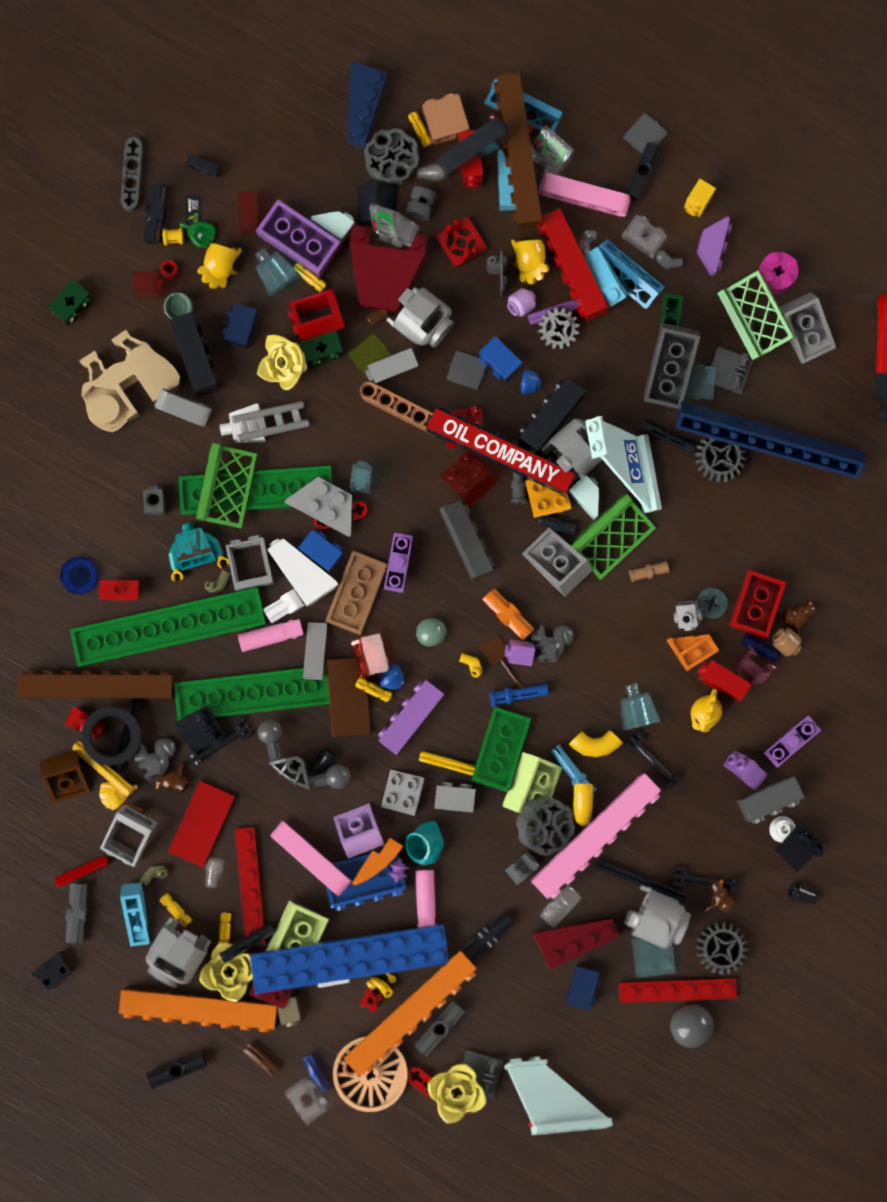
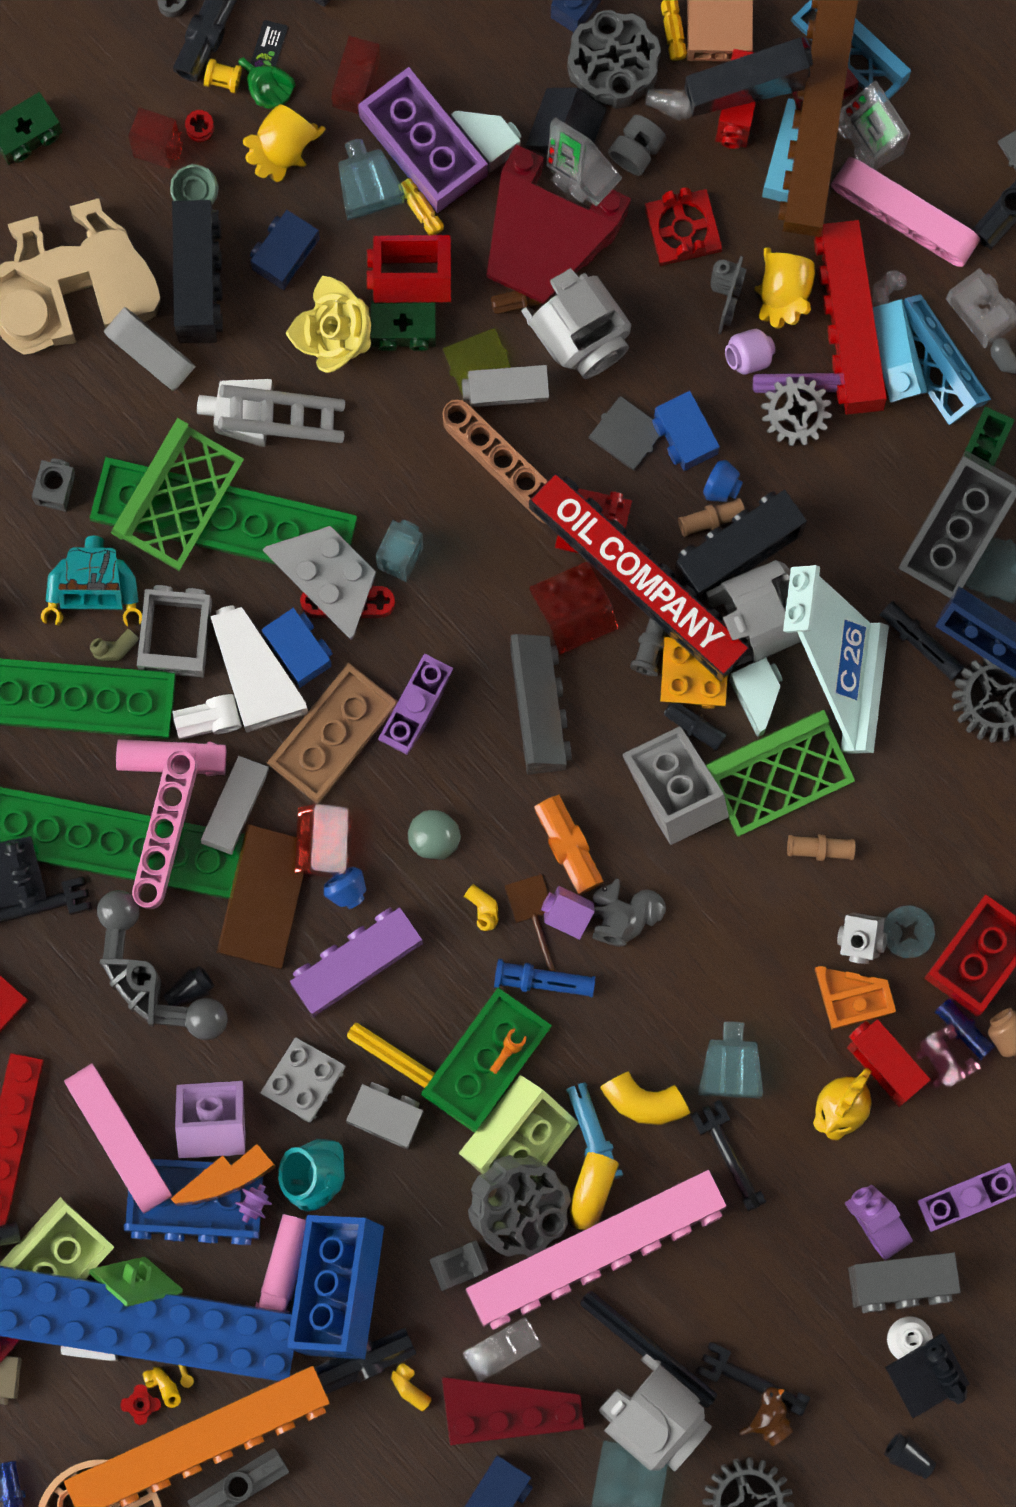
camera: 15 degrees right, 5 degrees down
yellow axle [355,678,392,702] -> none
none -> bright green piece [89,1257,183,1307]
none -> bright pink beam [132,750,198,909]
none -> blue brick [287,1215,384,1360]
none -> yellow arm [391,1363,431,1411]
none -> orange hand [490,1029,526,1074]
none -> medium nougat pin [678,498,745,537]

